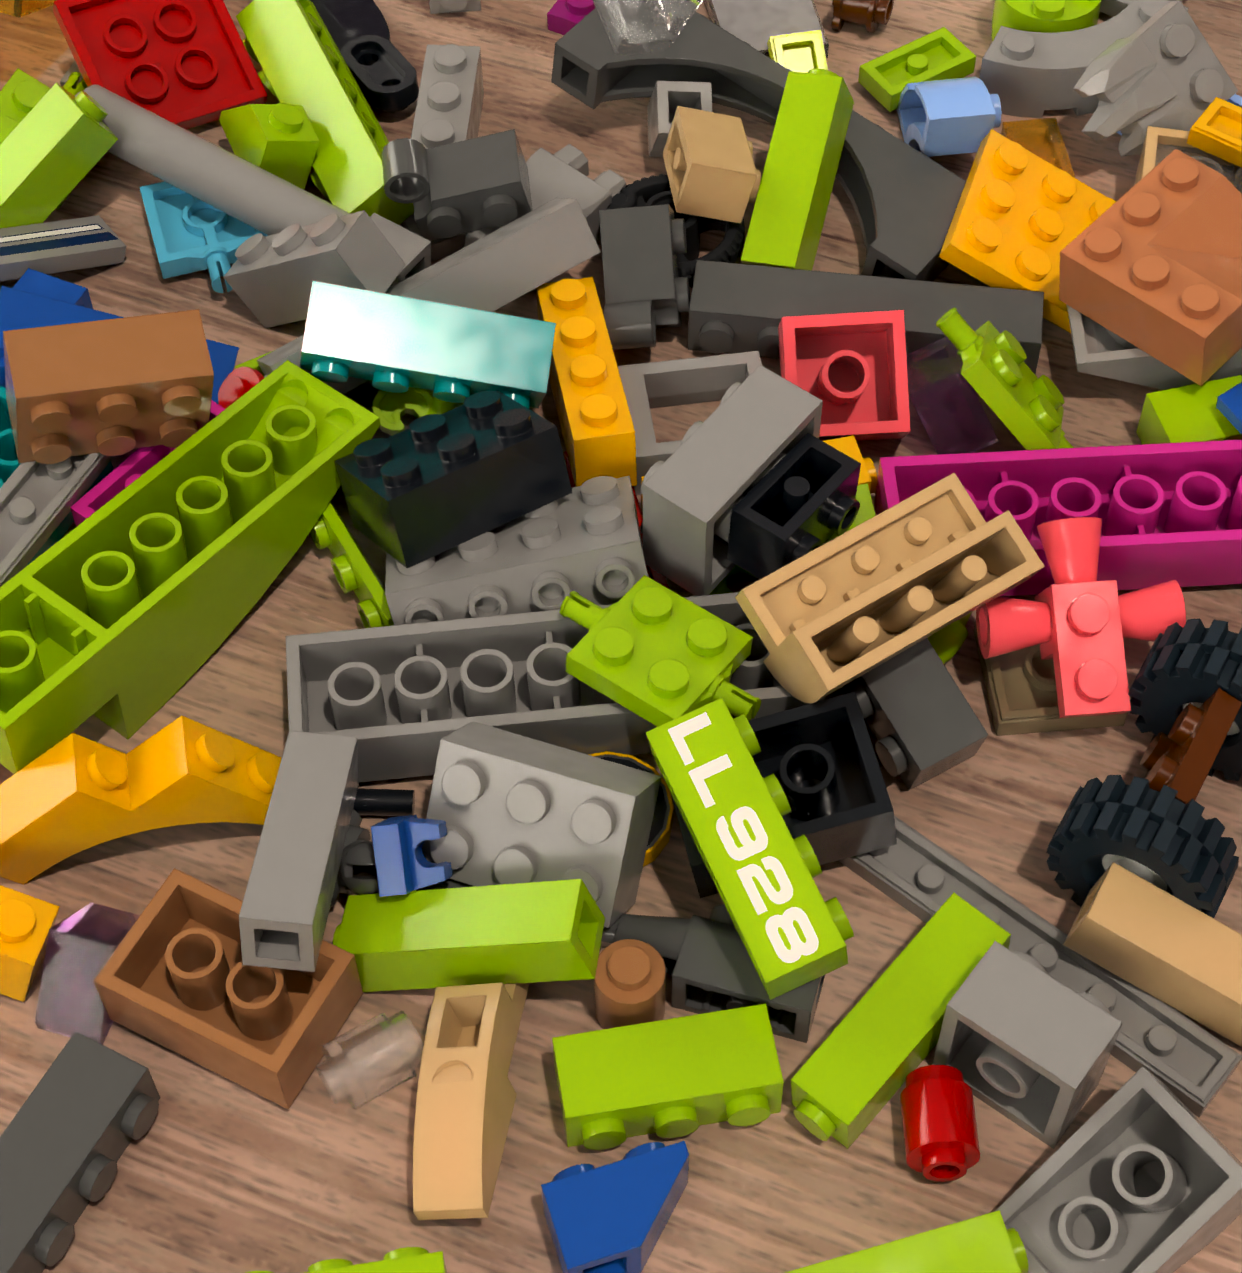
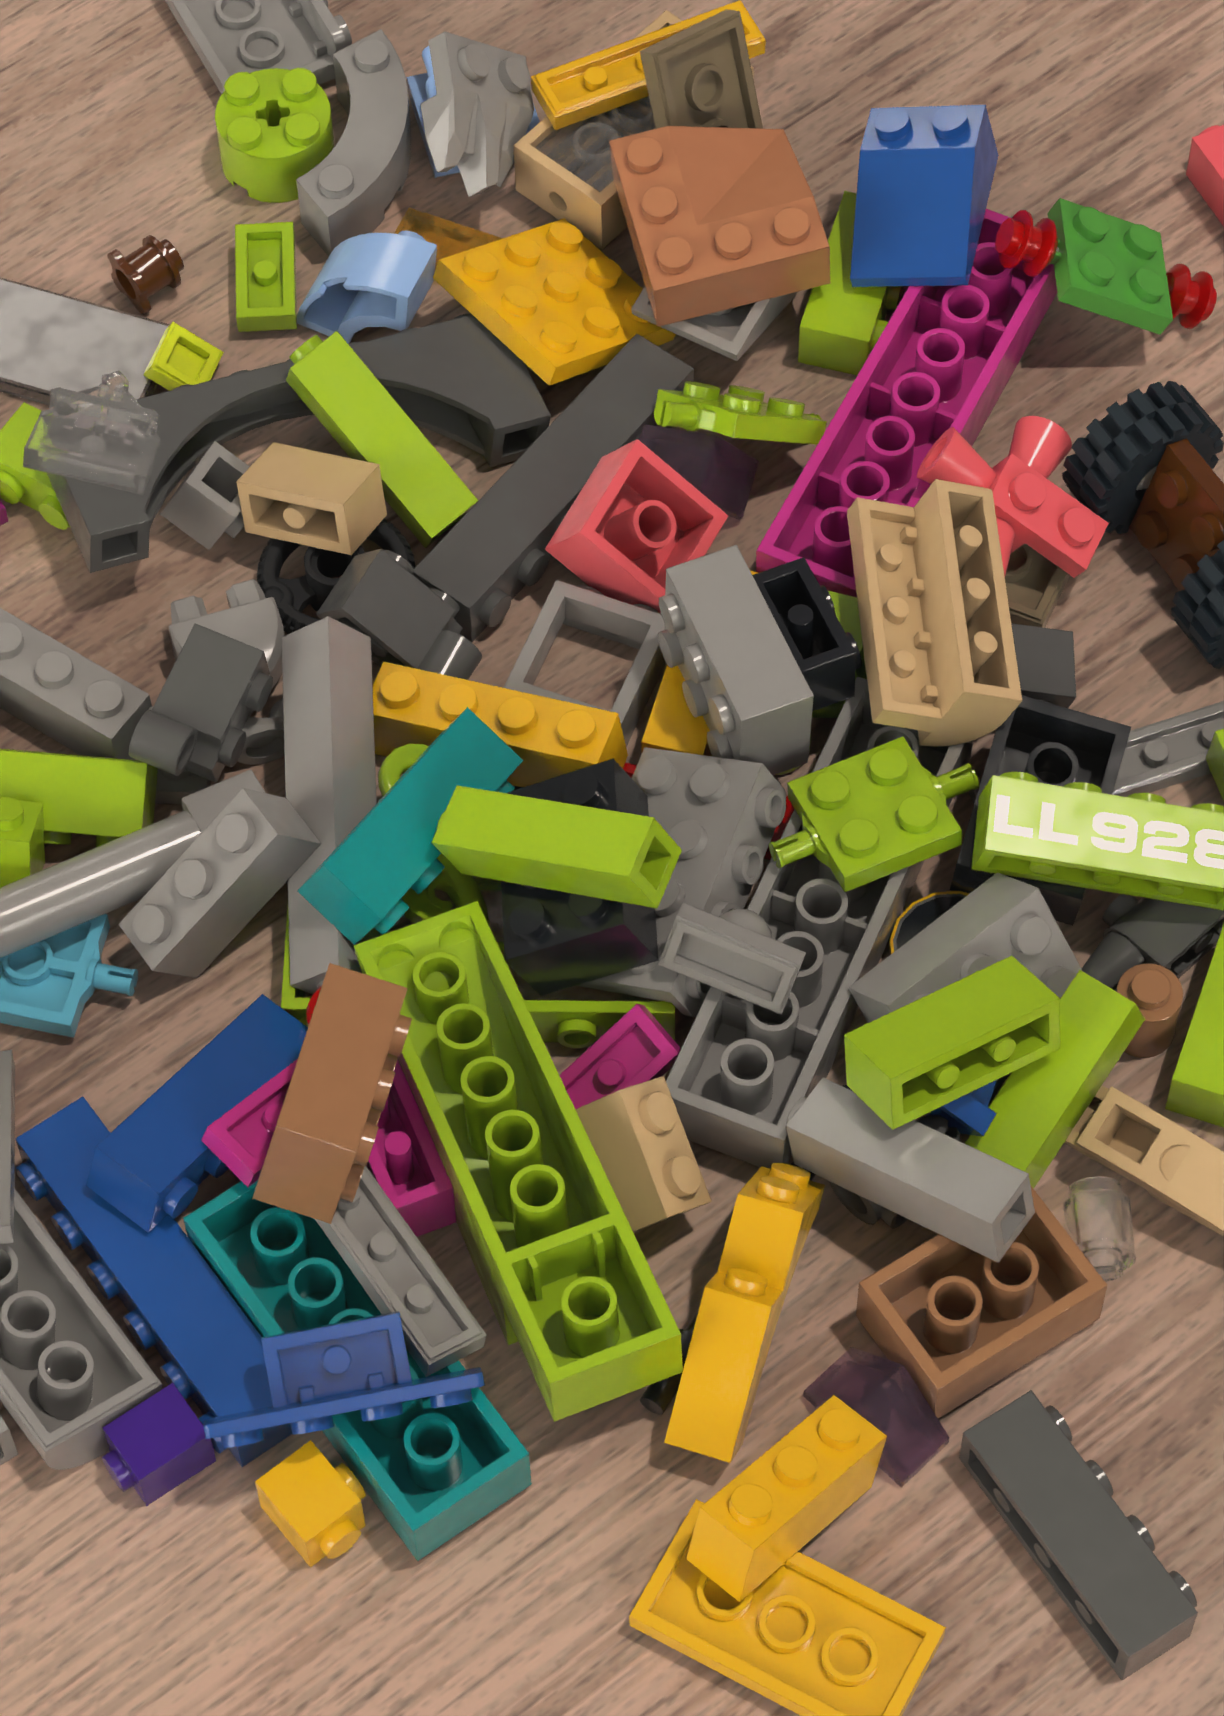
camera: 60 degrees left, 5 degrees up
none -> lime brick [431,785,682,909]
none -> dark pink plate [559,1004,681,1109]
none -> tan brick [575,1076,712,1232]
none -> light grey tile [658,902,806,1015]
none -> lime brick [844,955,1060,1130]

